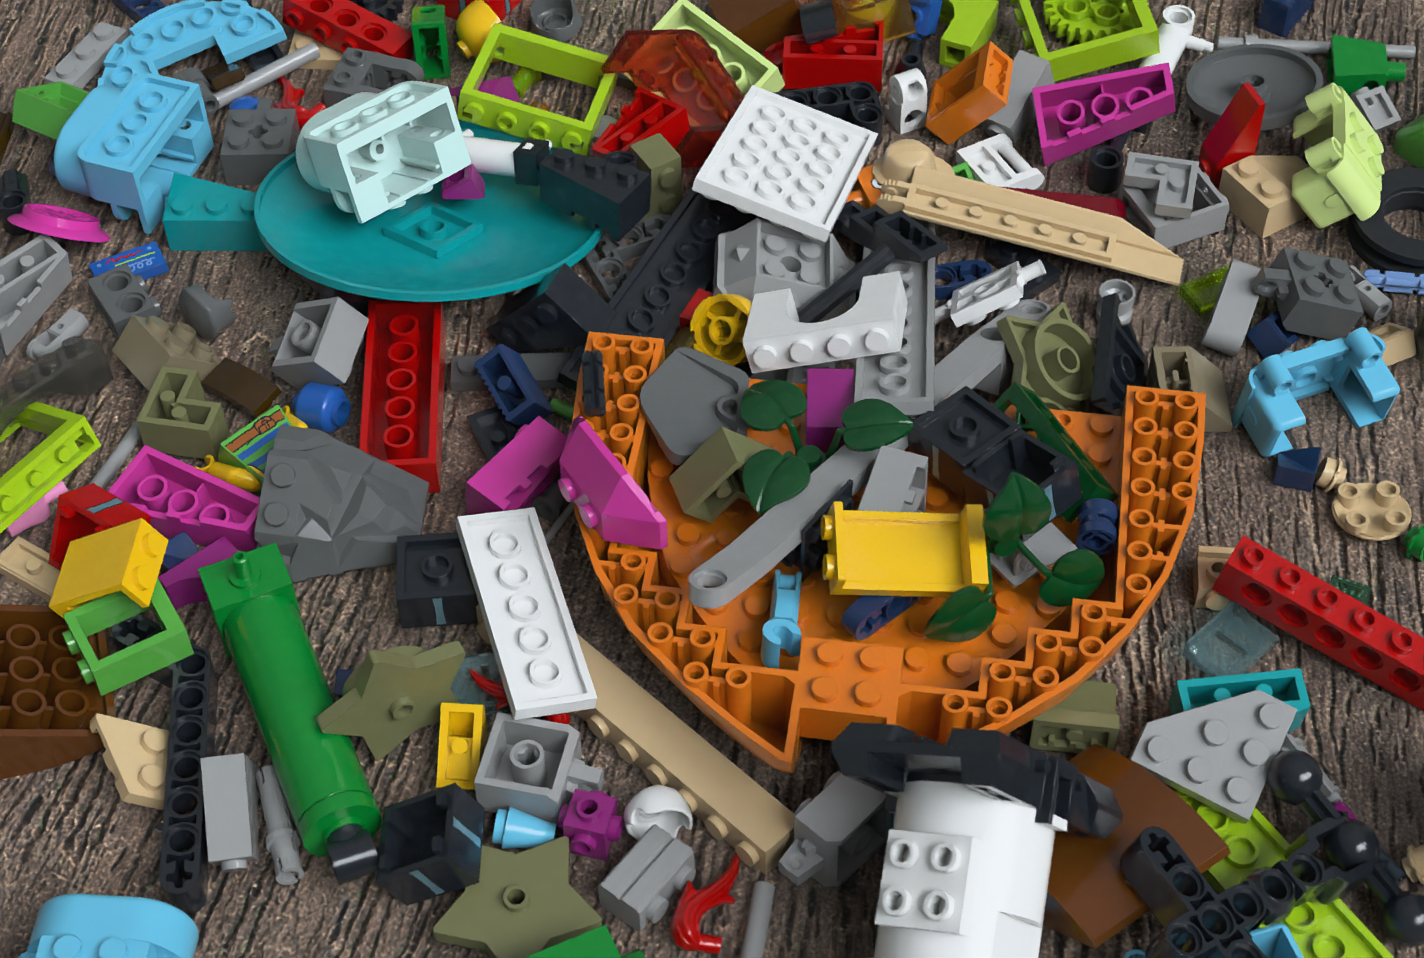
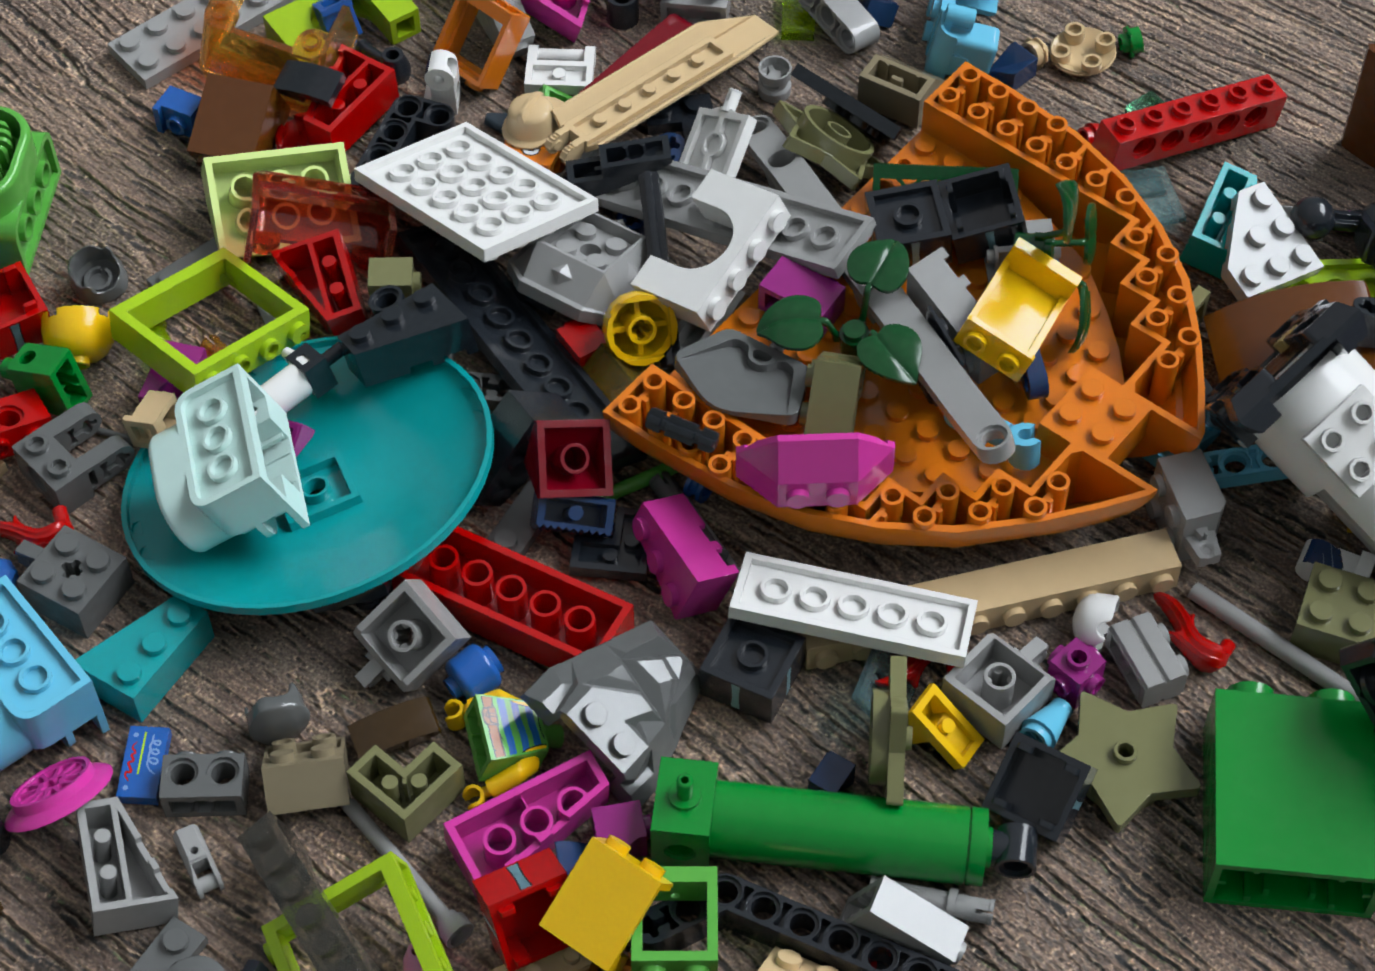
camera: 60 degrees left, 5 degrees up
dark blue wheel [1076,498,1119,555] -> none
none -> dark red slope [524,419,613,499]

